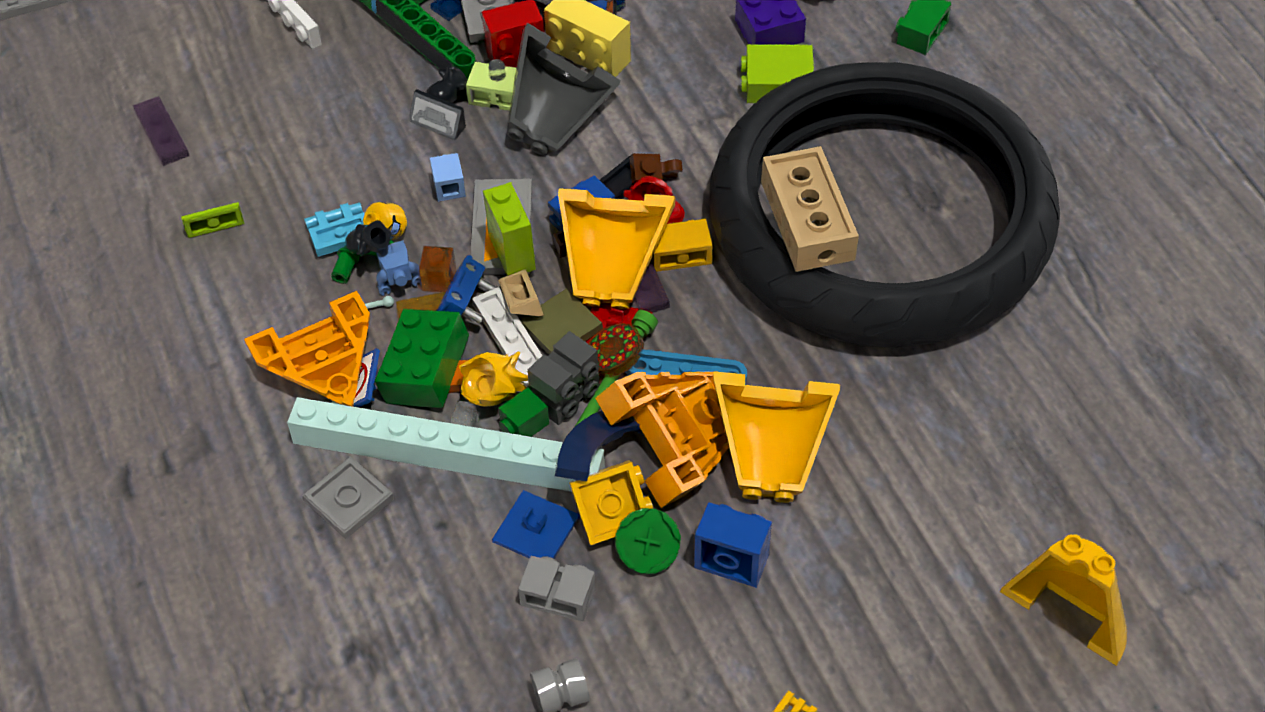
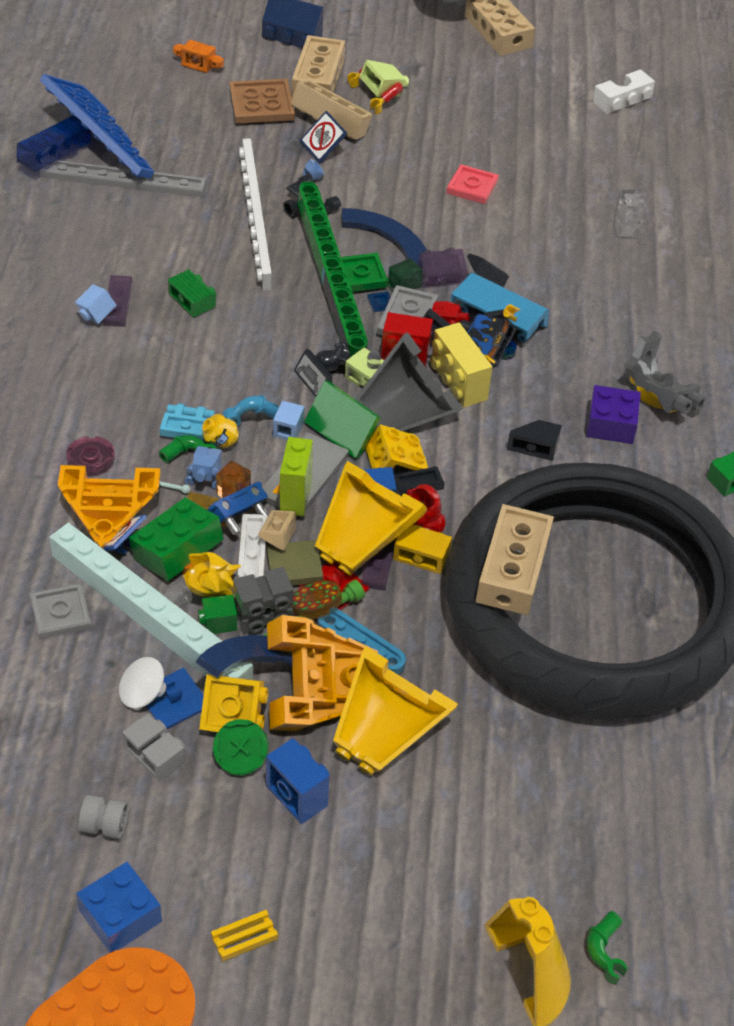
camera: 25 degrees right, 5 degrees down
lime slope [181,202,245,238] -> none
black animal [345,220,392,257] -> none
reddish brown plate [629,153,683,184] -> none
lime brick [741,45,814,103] -> none
none -> clear pink tile [66,436,115,477]
none -> light blue brick [75,284,117,324]
none -> white dish [119,657,166,710]
none -> green brick [168,269,217,318]
none -> dark azure piece [223,395,279,426]
none -> tile [304,381,381,458]
none -> yellow bracket [365,424,428,470]
none -> black slope [507,420,562,461]
none -> green piece [587,911,628,984]

